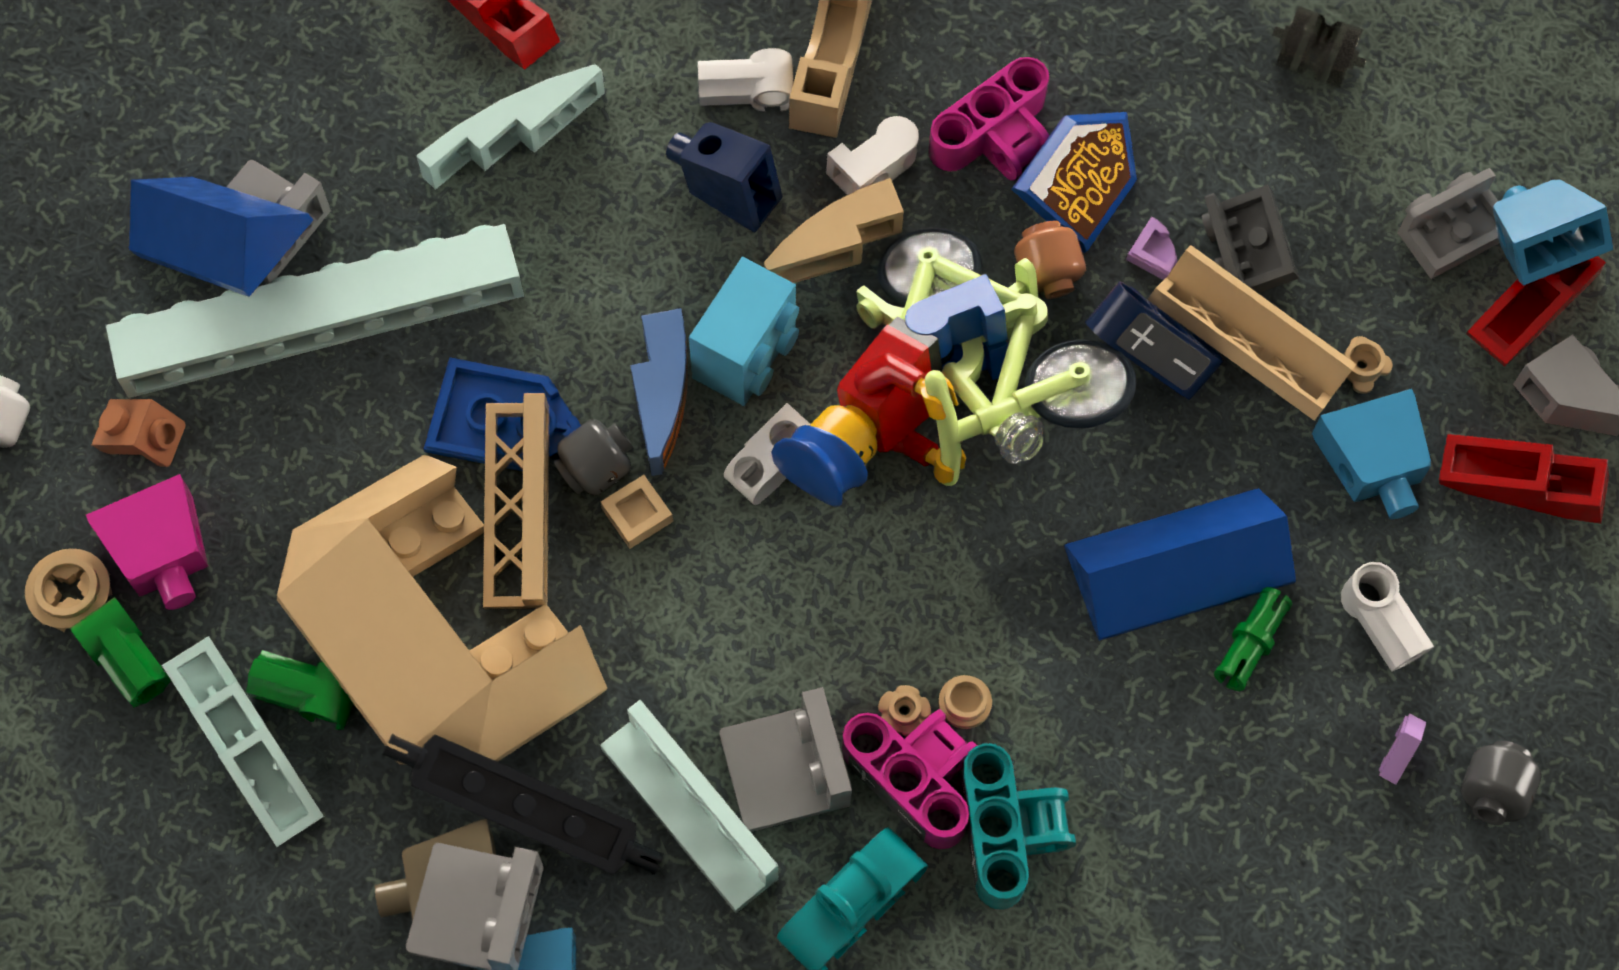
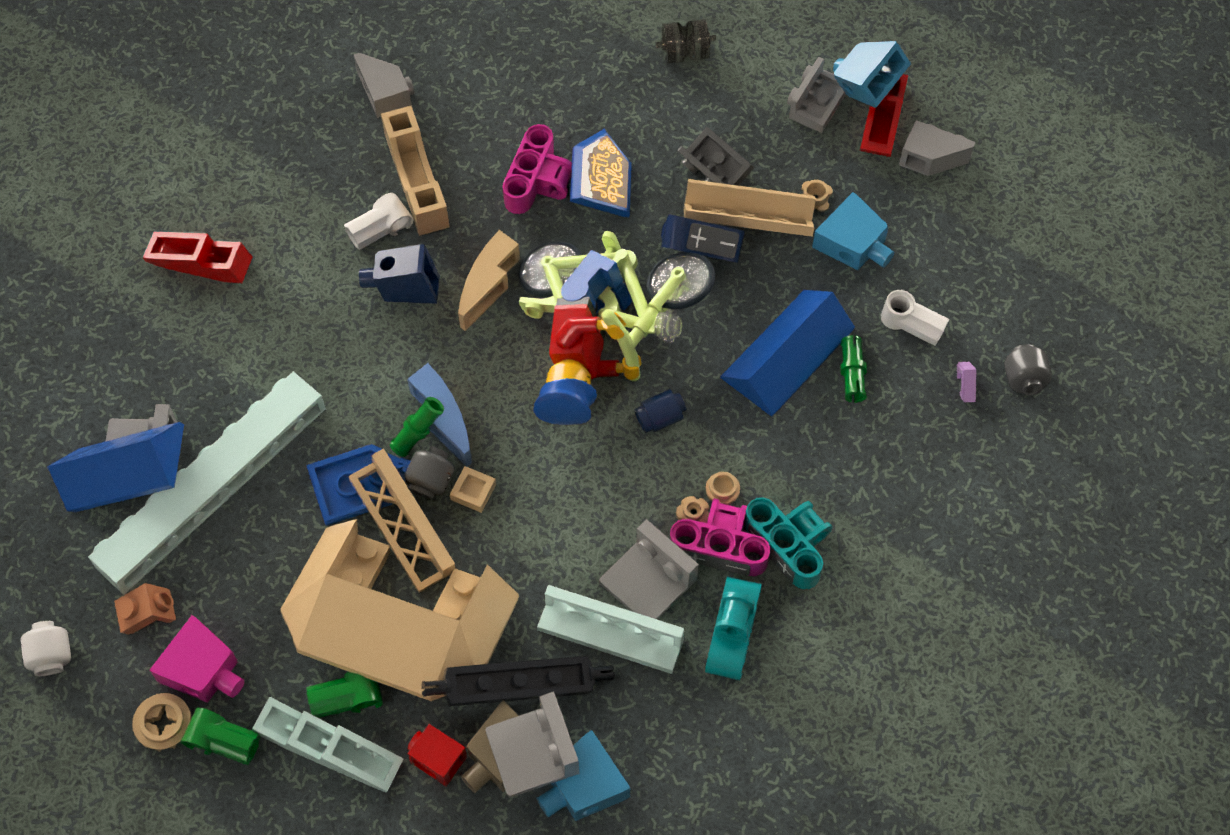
camera: 30 degrees left, 5 degrees down
light aqua slope [416,64,605,190] -> none
medium azure brick [689,256,800,406] -> none
white leg [724,403,810,505] -> none
white leg [826,116,919,195] -> none
nougat head [1014,220,1086,299] -> none
lavender tile [1126,217,1177,280] -> none
red slope [1439,434,1609,524] -> none
none -> green pin [390,397,444,457]
none -> red brick [407,724,467,787]
none -> dark blue brick [634,389,687,433]

